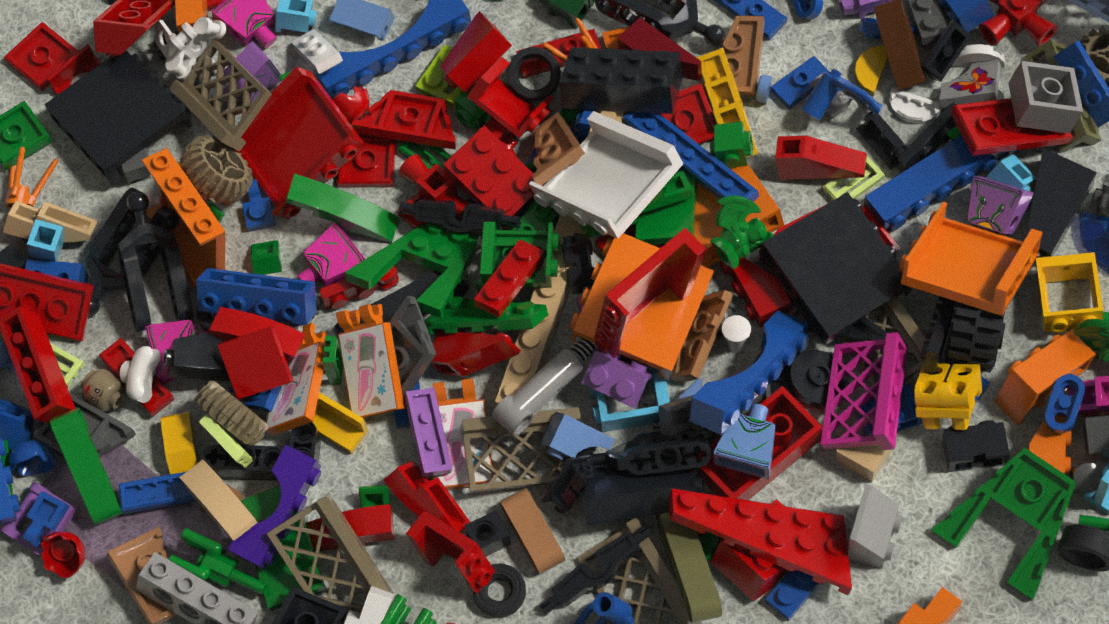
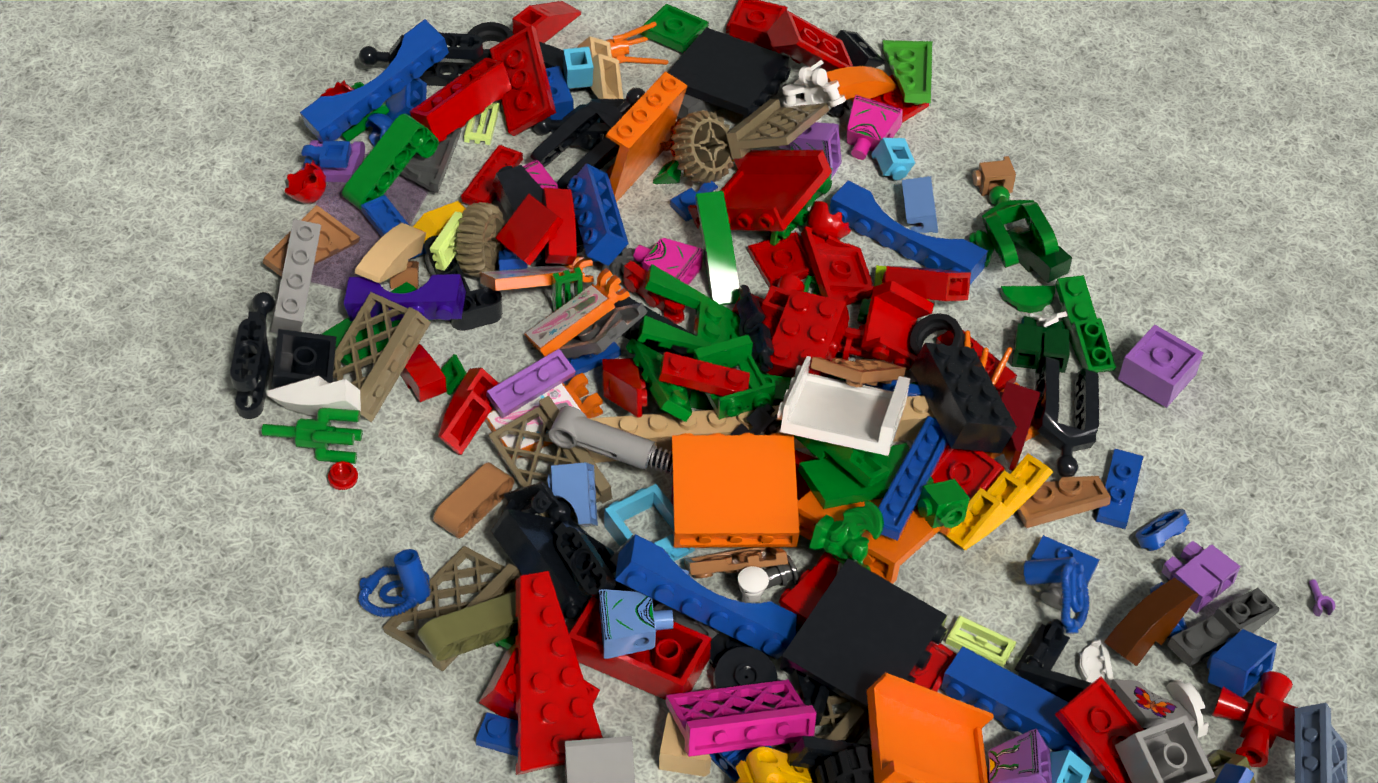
camera: 55 degrees right, 15 degrees down
dark tan head [81,369,125,412] -> none
white piece [120,346,161,403] -> none
green plant [169,528,267,595] -> none
green slope [251,240,282,275] -> none
white plate [291,29,343,74] -> none
yellow panel [313,392,368,454] -> none
red panel [406,511,495,593] -> none
black brick [464,510,511,557] -> none
black tyre [473,563,526,618] -> none
black piece [539,523,654,615] -> none
medium lavender bracket [581,350,654,408] -> none
red panel [594,228,706,358] -> none
medium blue tile [756,74,772,103] -> none
red slope [775,135,867,180] -> none
yellow tile [855,45,888,97] -> none
black slope [921,20,972,82] -> none

